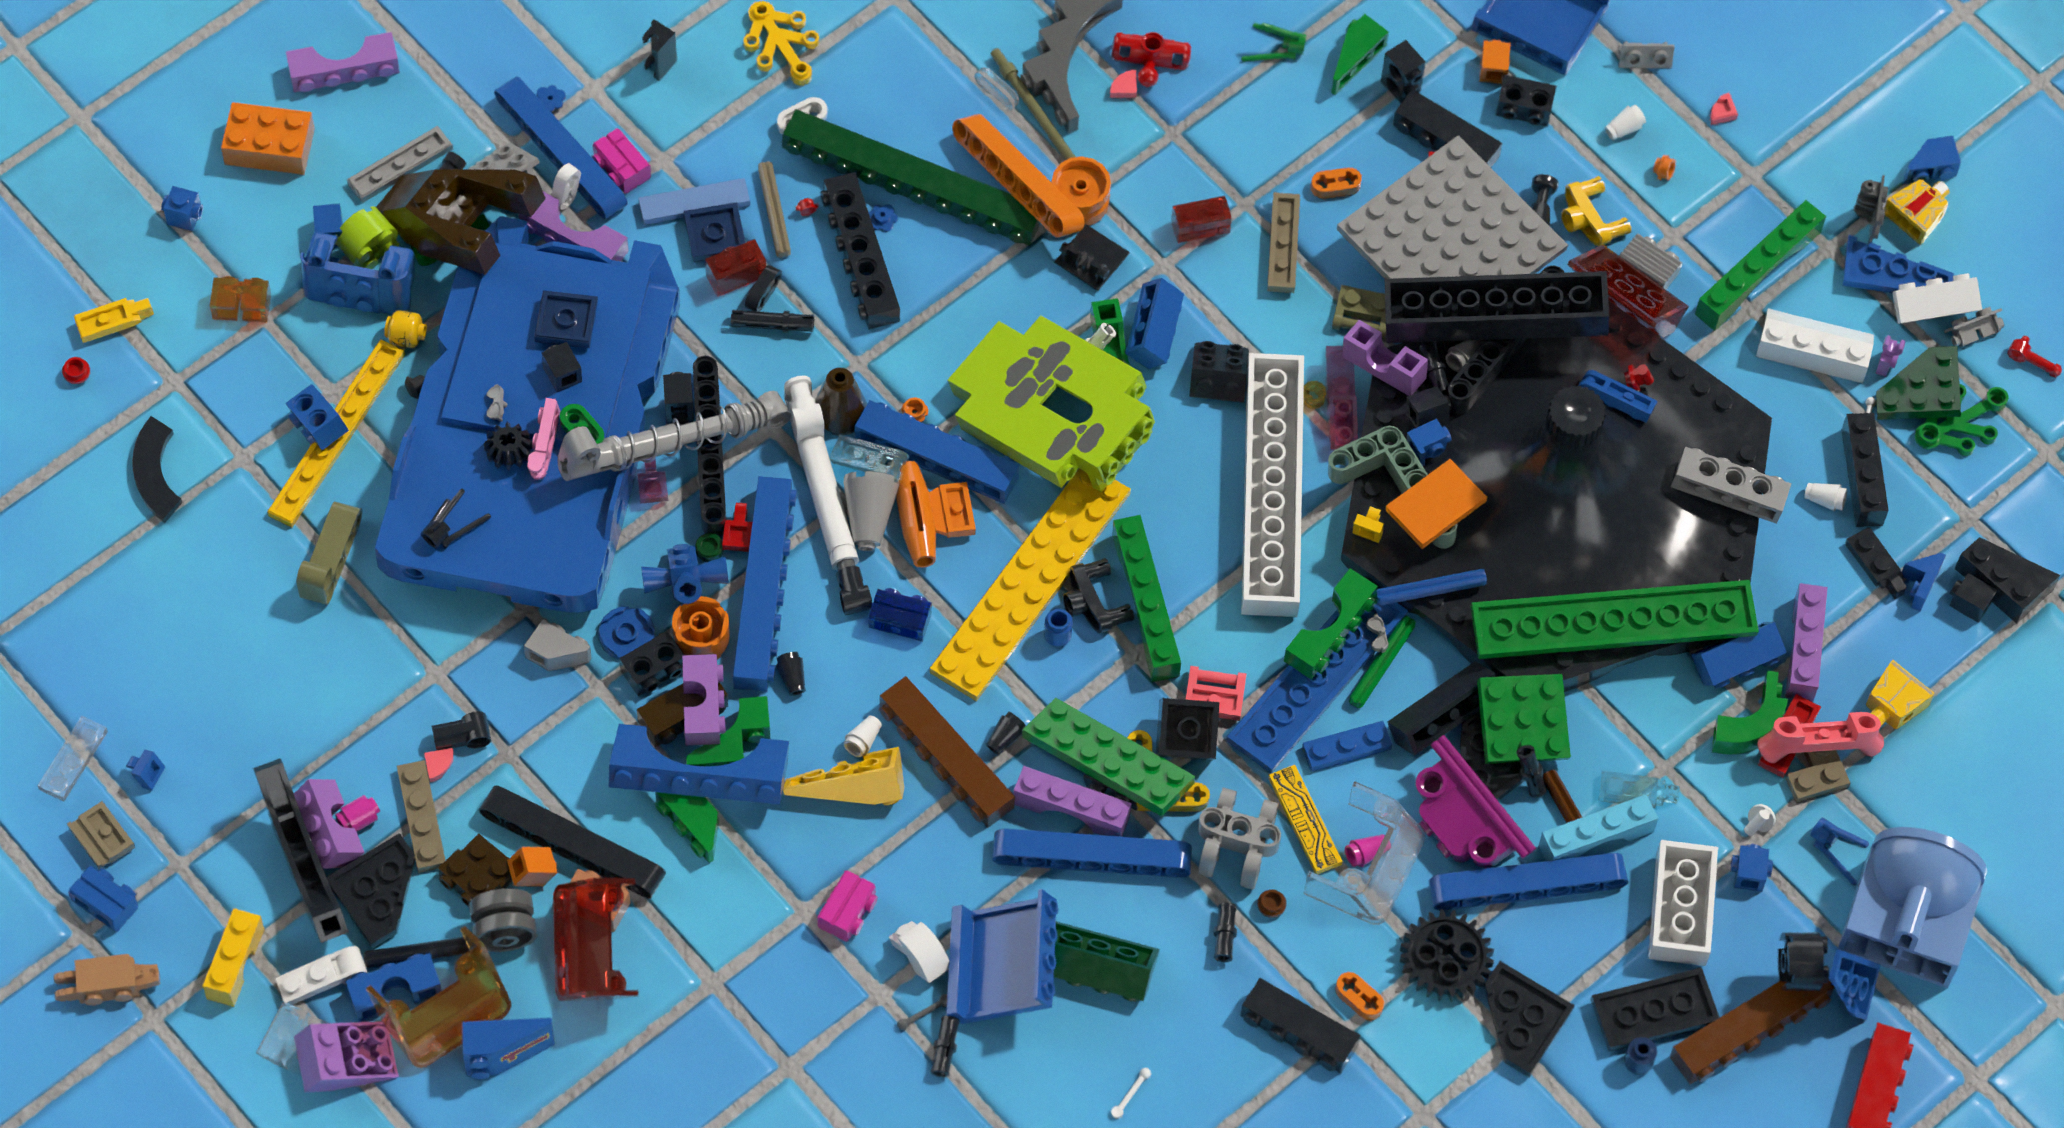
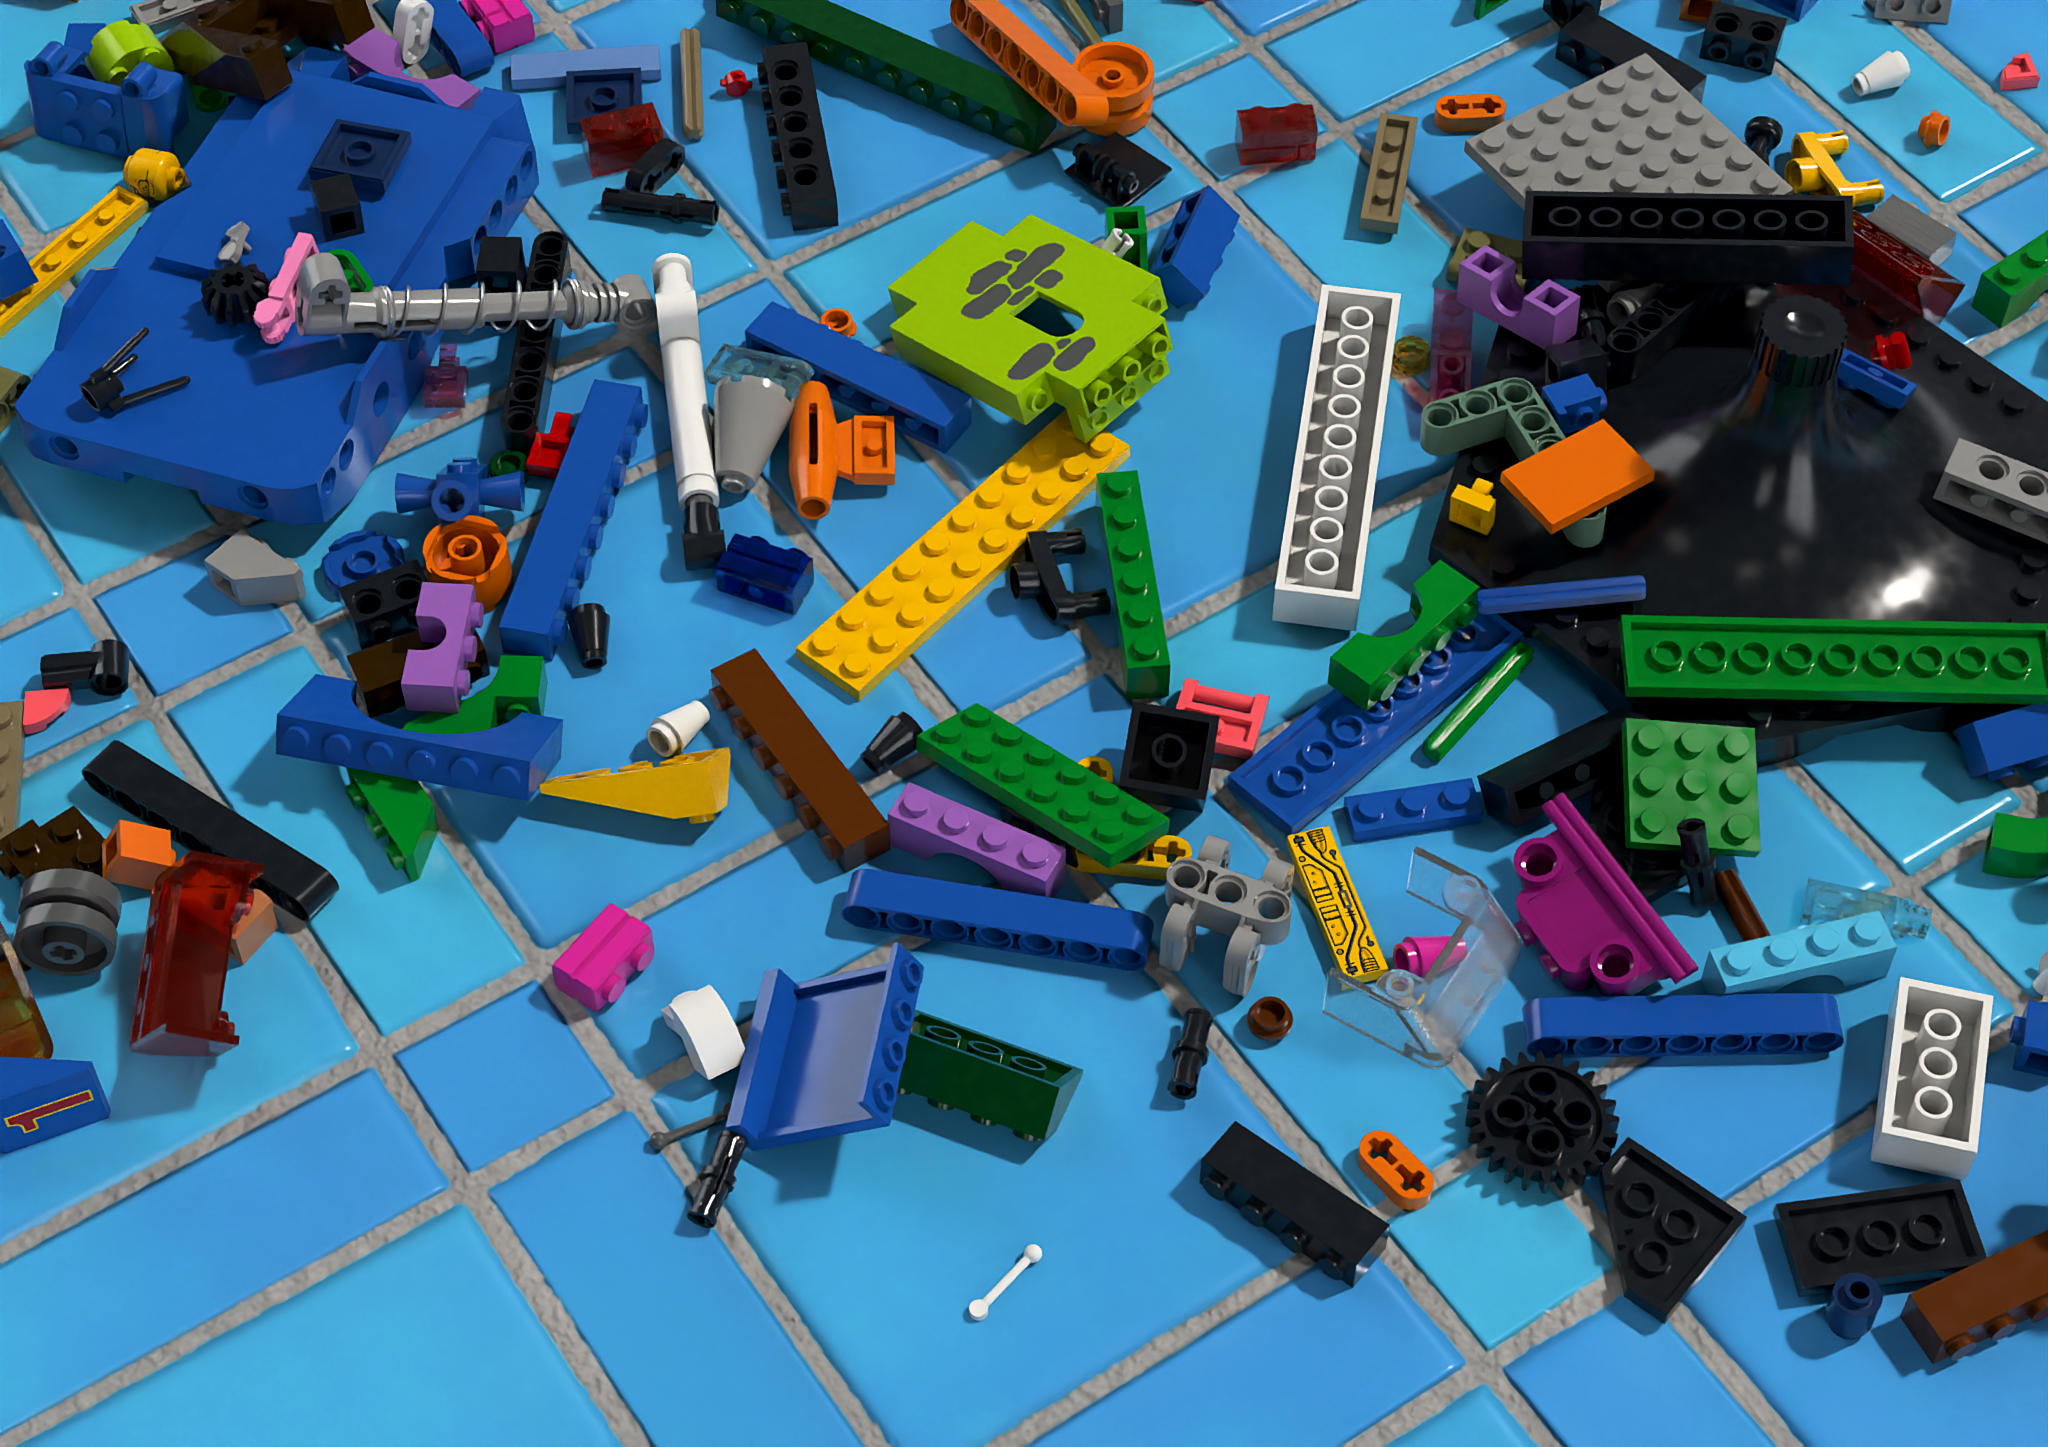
camera: 10 degrees right, 10 degrees down
dark brown cone [815,368,867,436] -> none
blue plant [869,205,898,232] -> none
blue brick [1044,609,1073,647] -> none
black bracket [1189,341,1249,403] -> none
light grey piece [1366,614,1388,653] -> none

